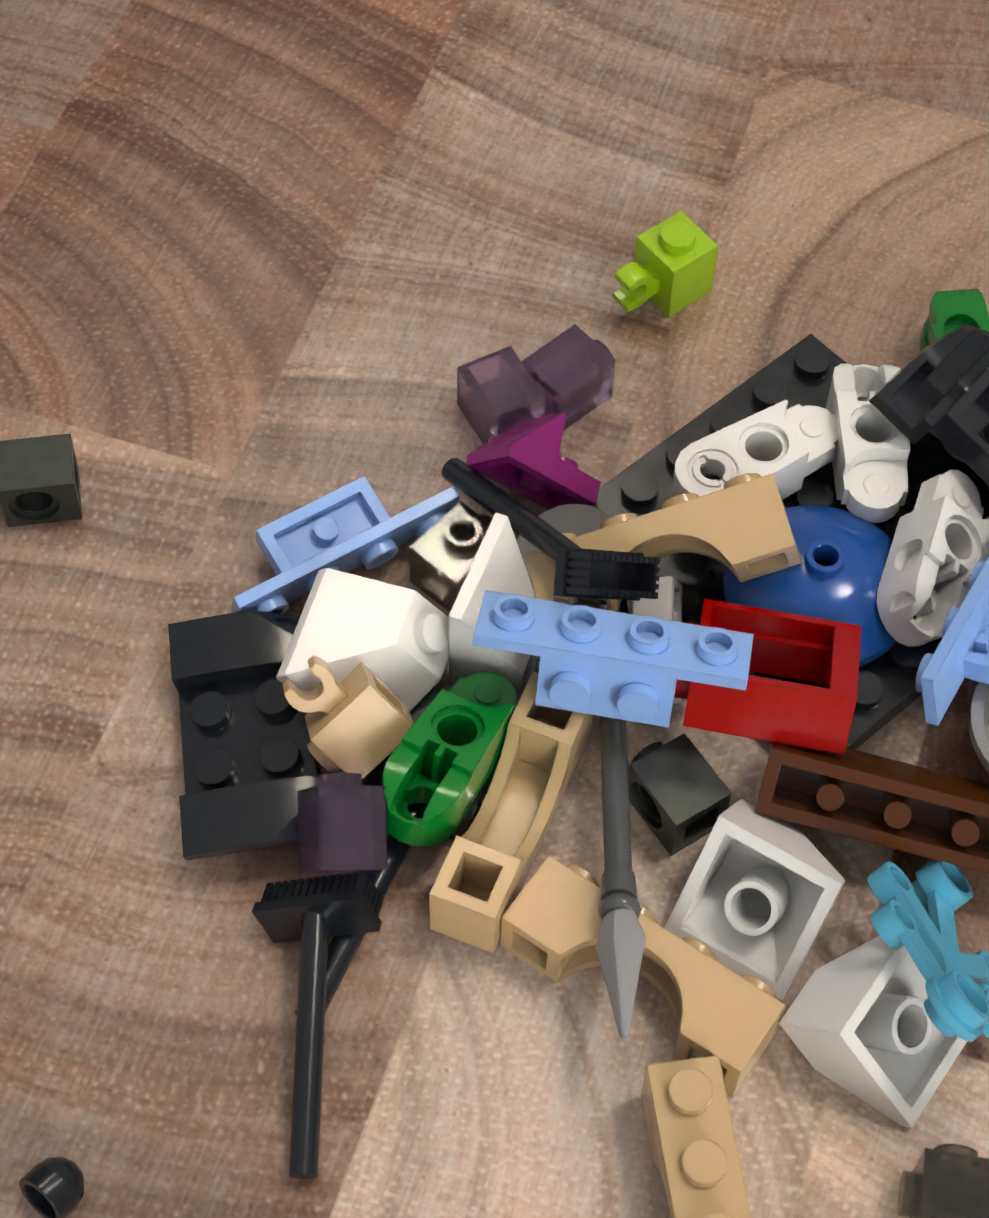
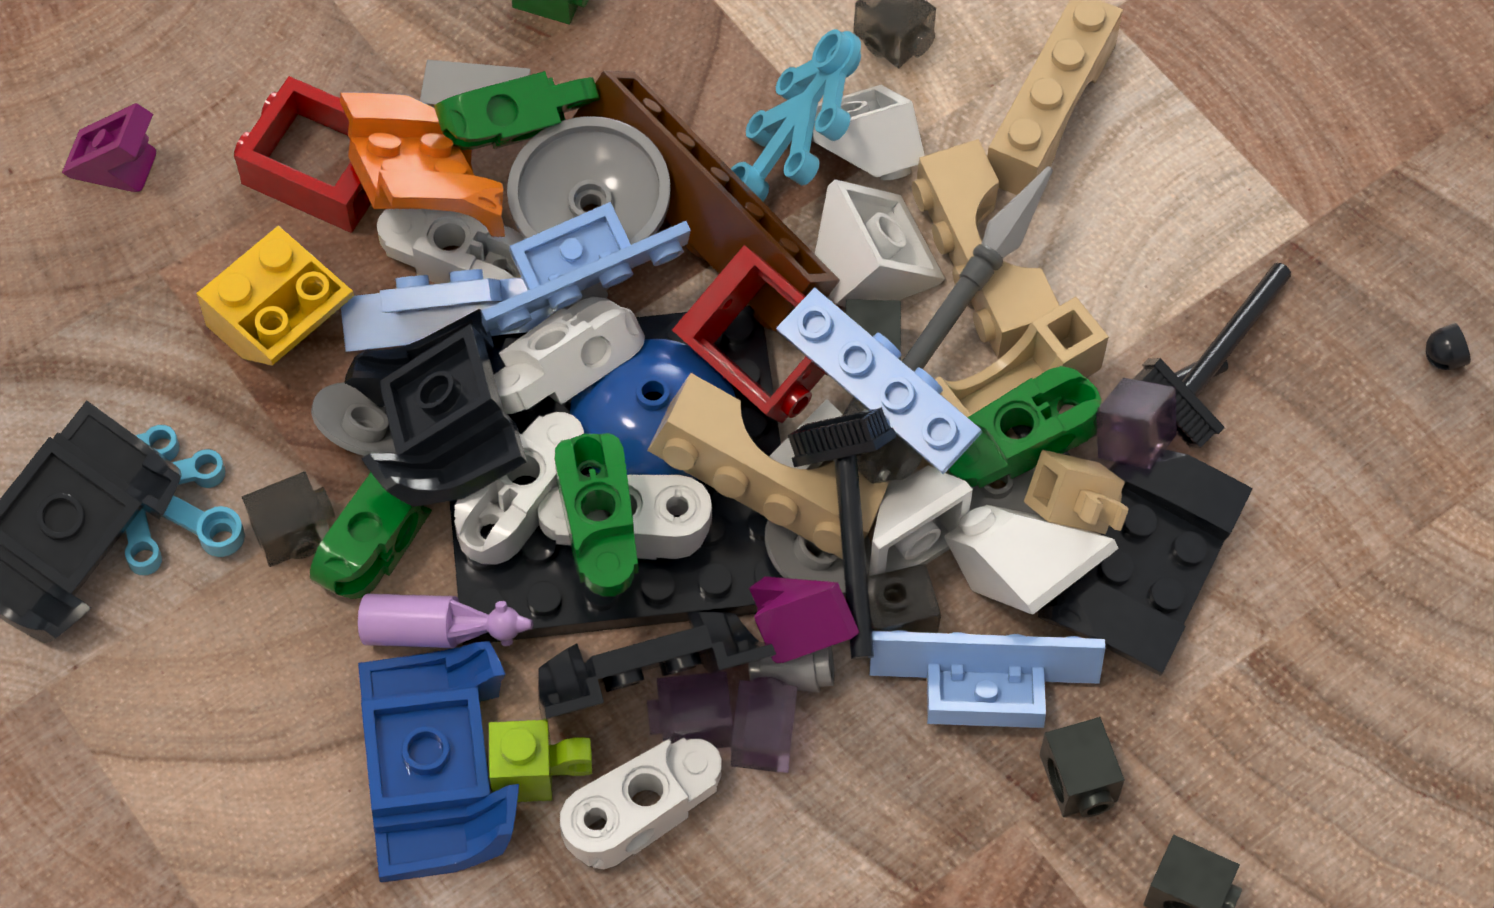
camera: 145 degrees left, 5 degrees up
none -> lavender wheel [358,594,533,648]
none -> blue piece [358,641,519,882]
none -> black piece [538,612,776,720]
none -> green piece [554,433,638,596]
none -> white piece [560,737,721,870]
none -> pearl dark grey brick [1039,717,1125,817]

